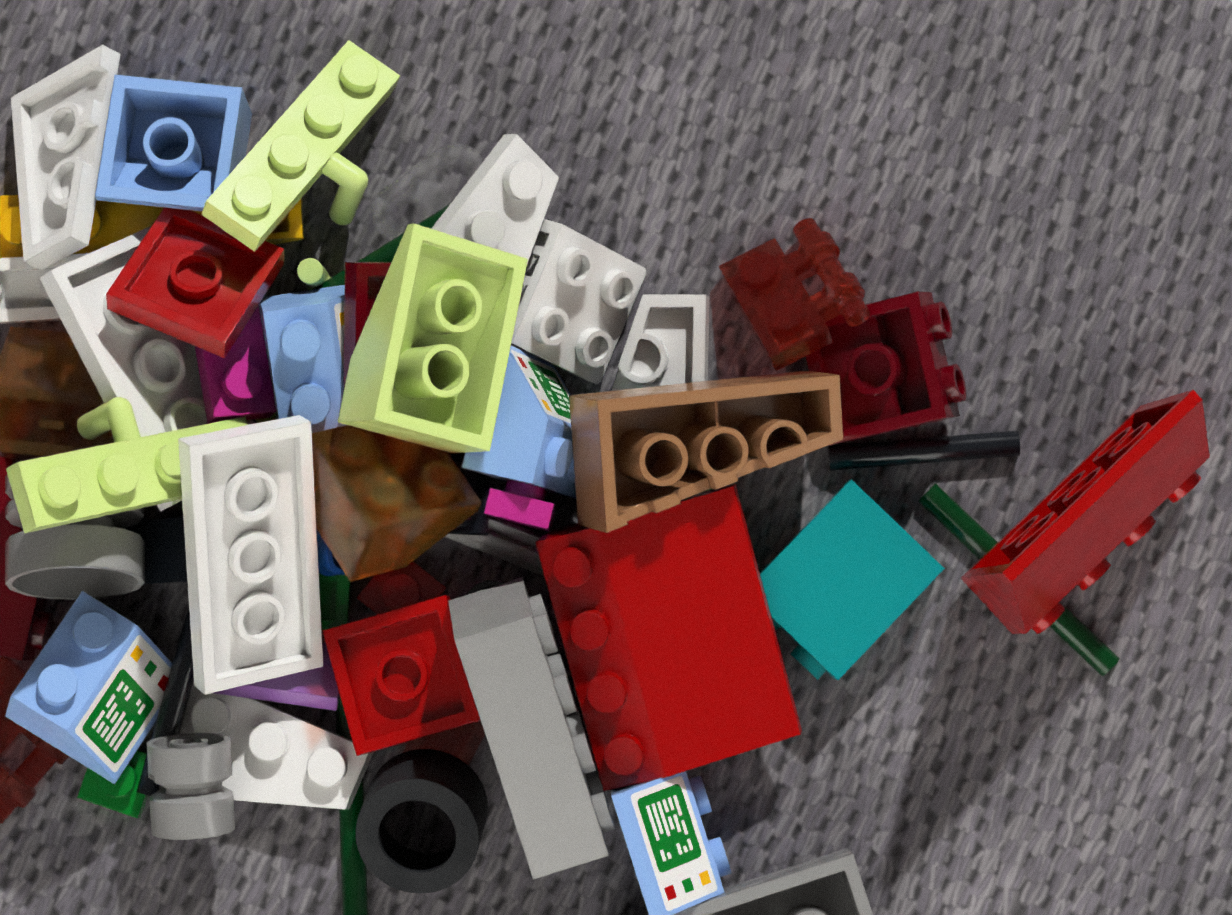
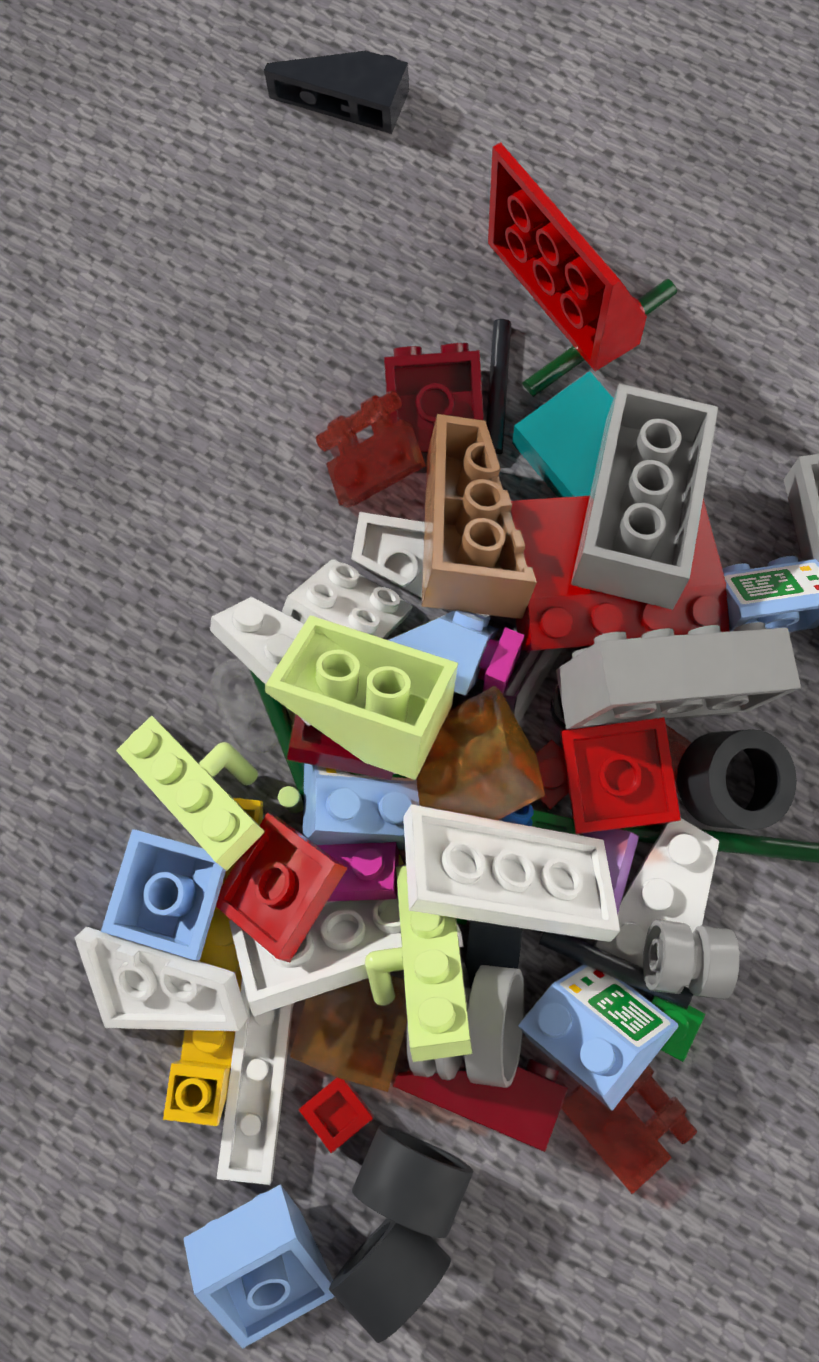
camera: 70 degrees left, 10 degrees down
none -> light grey brick [571,383,718,610]

